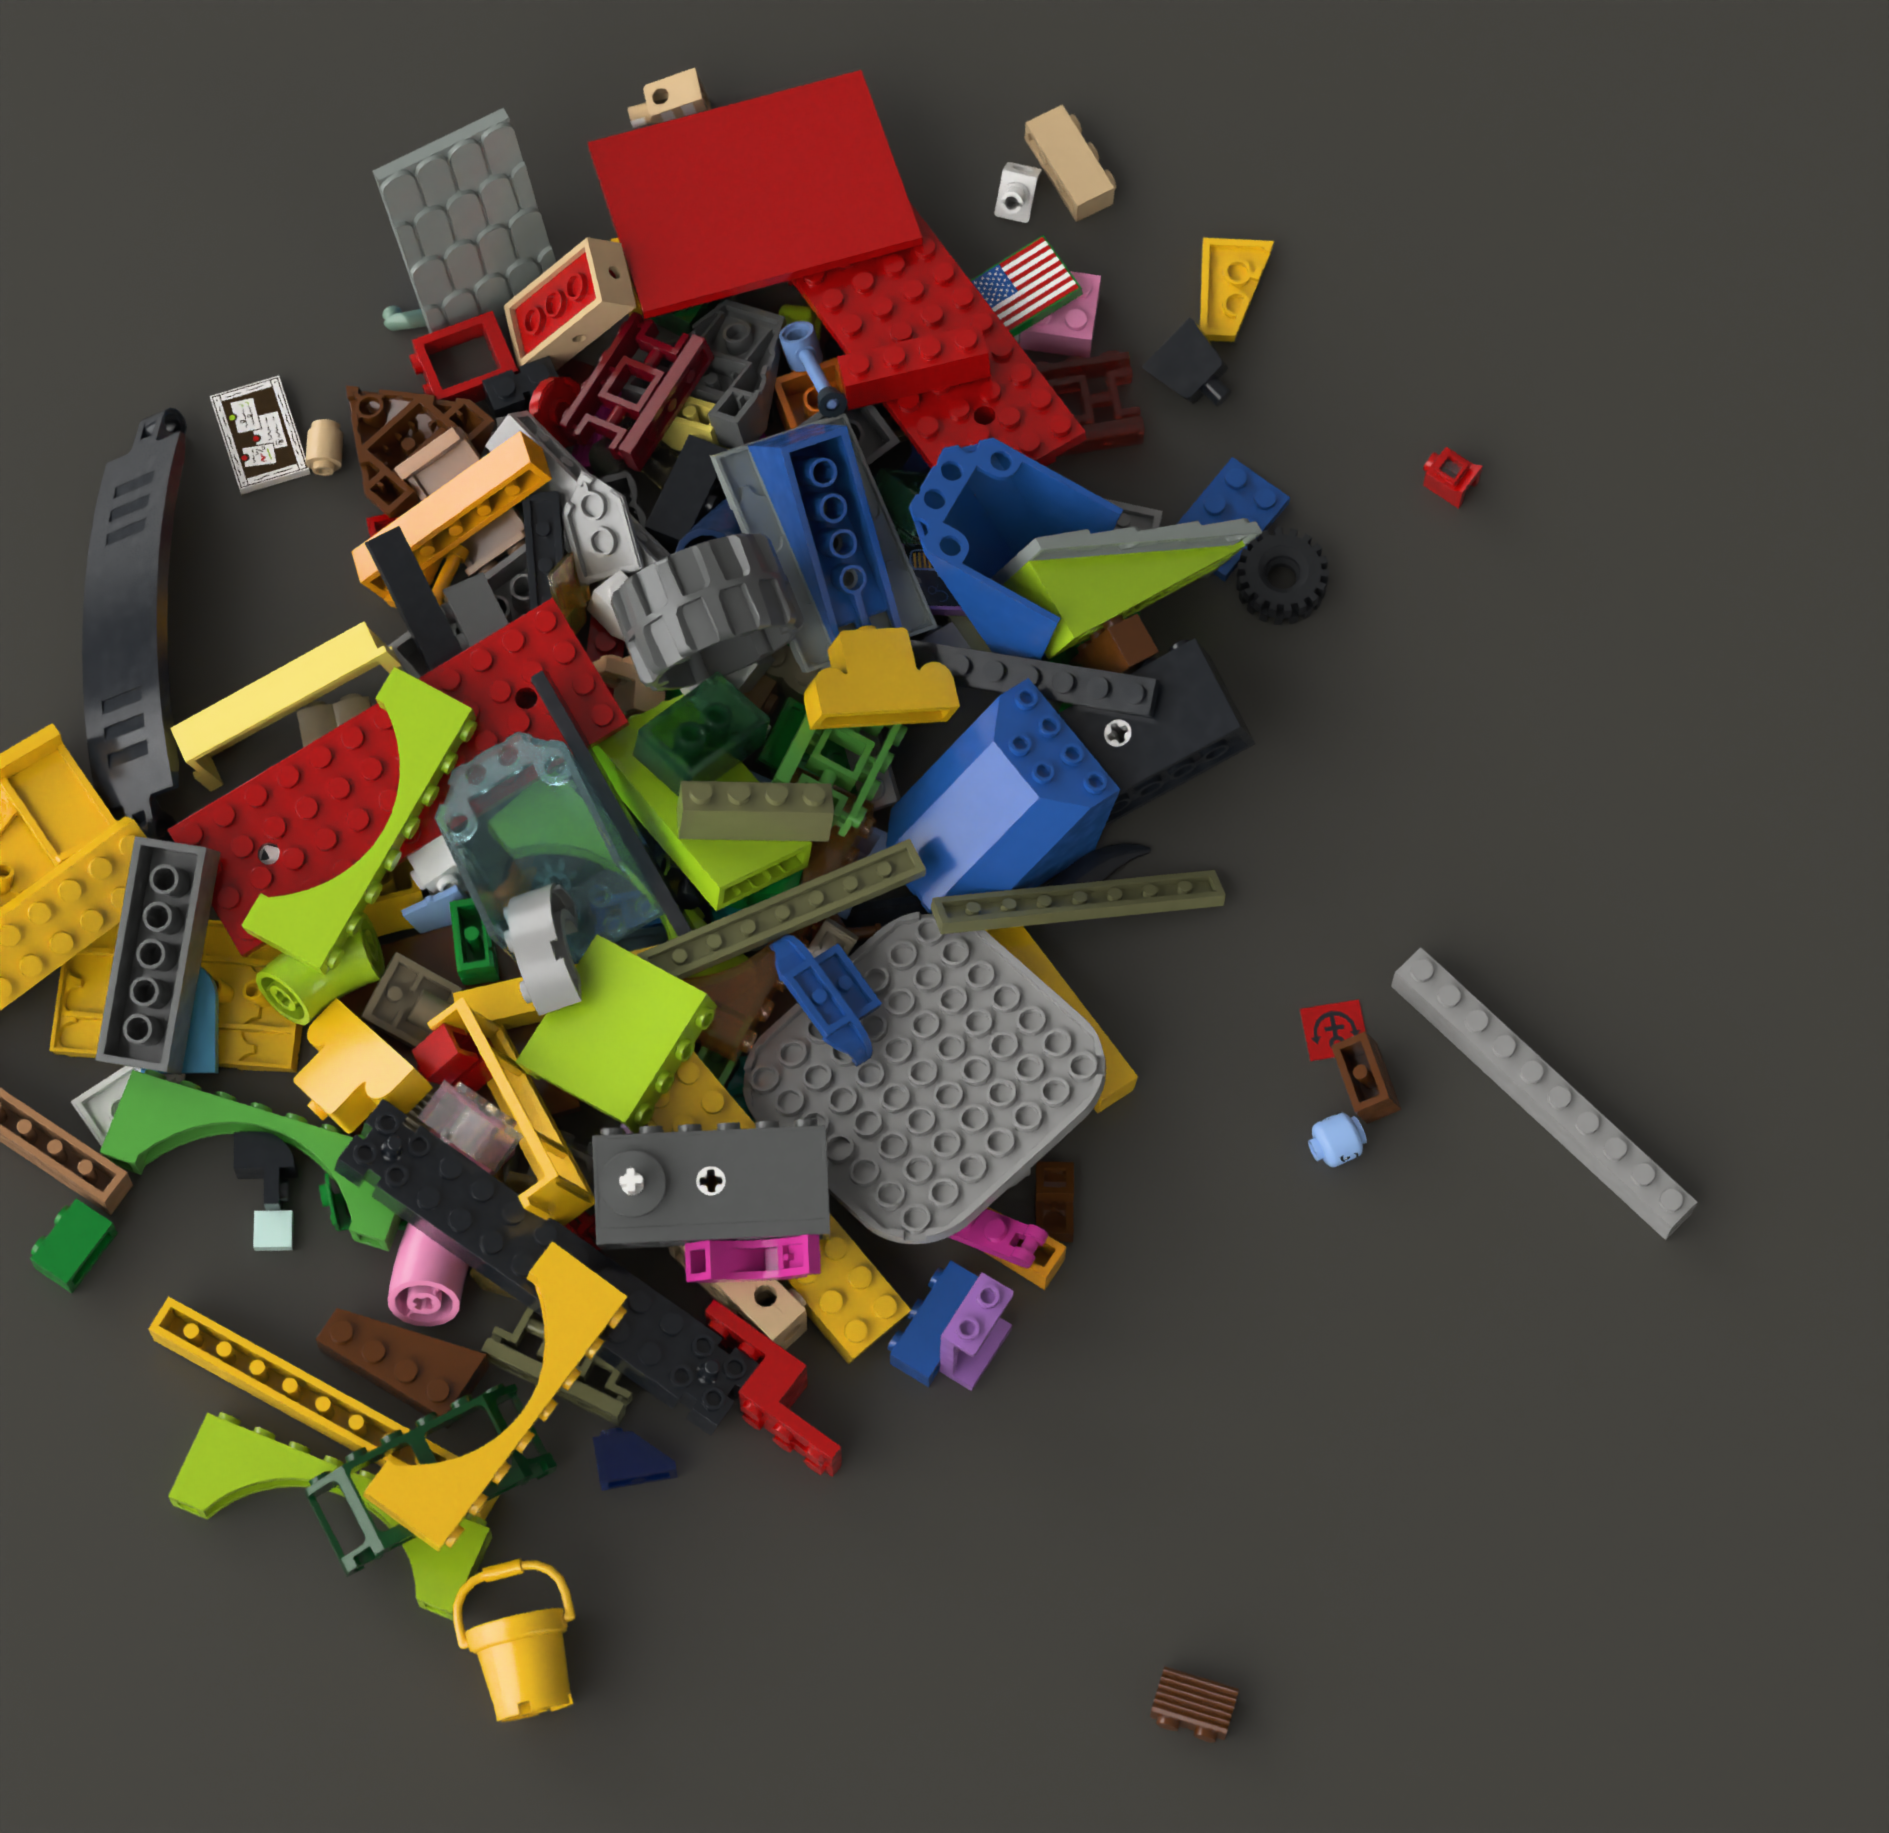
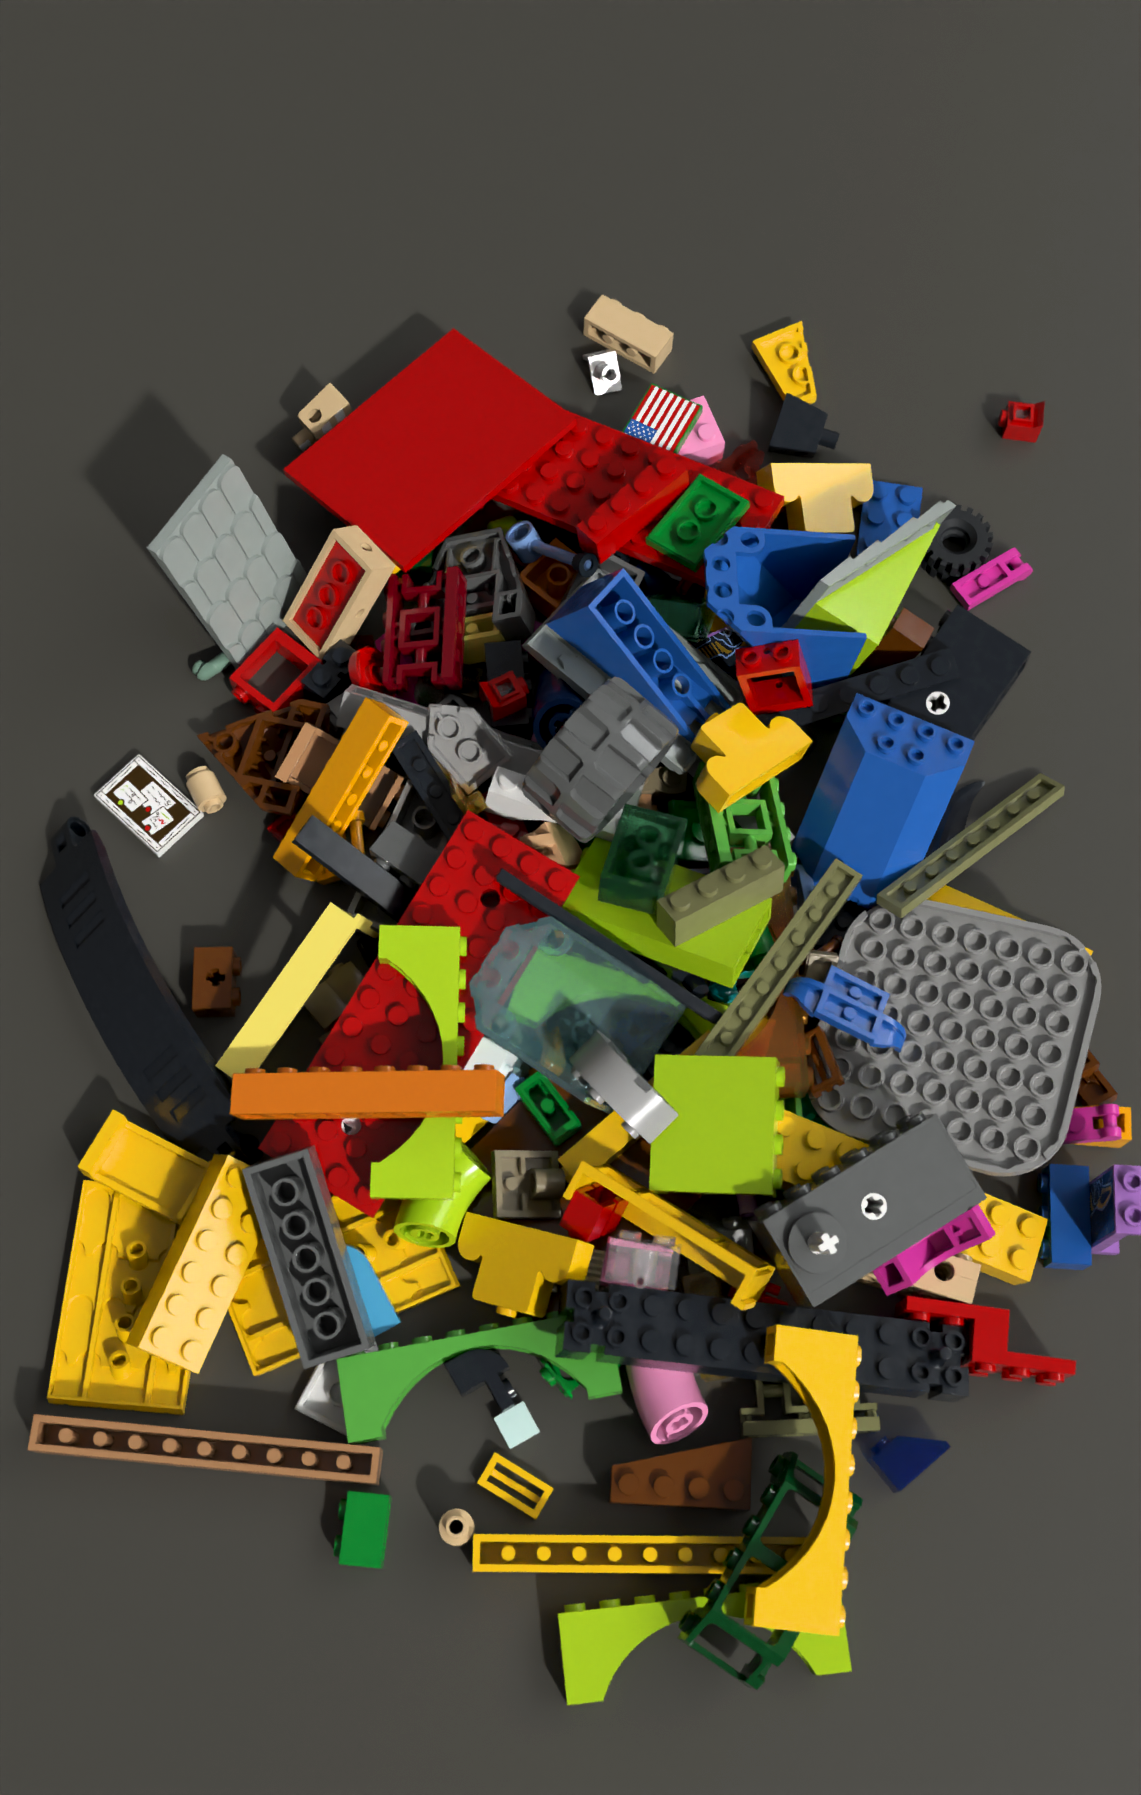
camera: 30 degrees left, 0 degrees up
yellow piece [453,1558,576,1722] -> none
none -> reddish brown brick [192,946,242,1018]
none -> orange brick [230,1064,505,1120]
none -> tan brick [439,1509,475,1546]
none -> yellow tile [477,1452,554,1520]
none -> red window [479,670,529,722]
none -> green tile [645,474,750,573]
none -> red window [735,639,813,715]
none -> yellow brick [756,463,874,534]
none -> dark orange tile [791,1026,845,1098]
none -> dark pink plate [950,547,1033,611]

